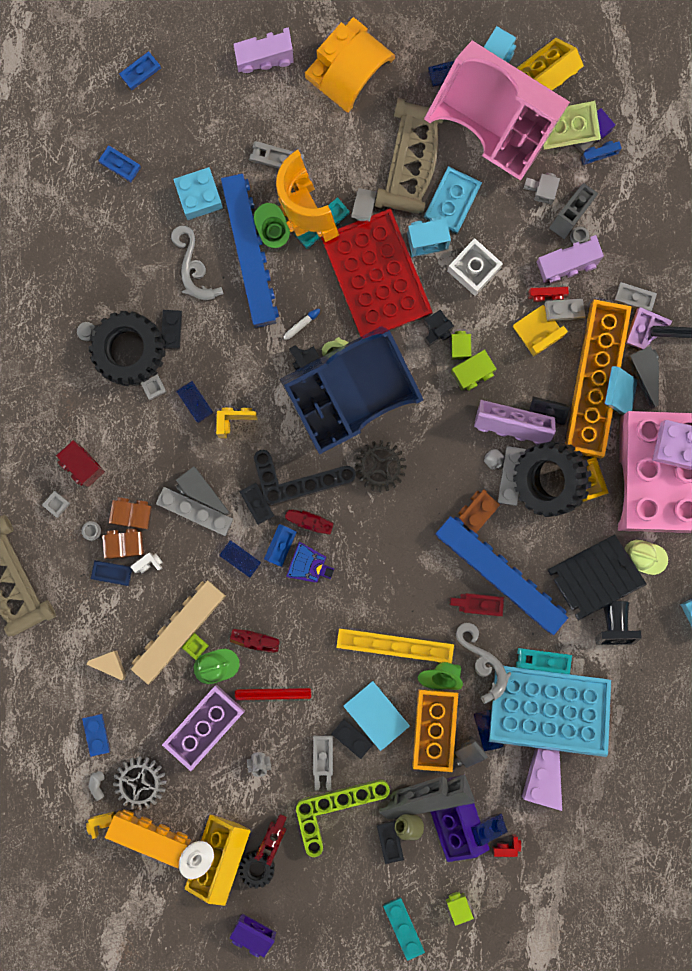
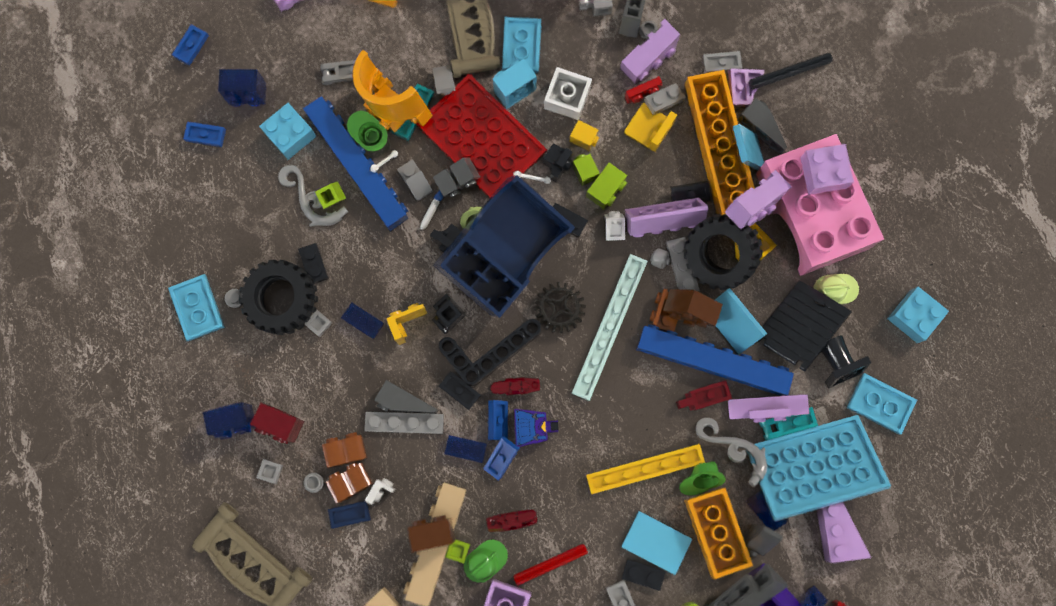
camera: 20 degrees left, 5 degrees down
none -> medium azure tile [168,274,225,341]
none -> clear blue brick [202,402,256,440]
none -> clear blue brick [218,69,266,107]
none -> lime brick [315,182,347,209]
none -> white hinge [370,150,398,173]
none -> light grey slope [397,159,433,201]
none -> reddish brown brick [407,515,456,552]
none -> black brick [432,293,466,334]
none -> dark grey piece [433,158,480,198]
none -> blue plate [483,437,520,480]
none -> white hinge [513,171,551,184]
none -> black plate [553,203,588,238]
none -> yellow brick [569,120,600,151]
none -> light aqua tile [572,254,648,401]
none -> white bracket [604,211,625,241]
none -> reddish brown brick [663,289,723,328]
none -> medium azure tile [715,288,767,354]
none -> lavender wedge [725,170,792,229]
none -> lavender bracket [728,395,809,422]
none -> medium azure tile [846,373,917,435]

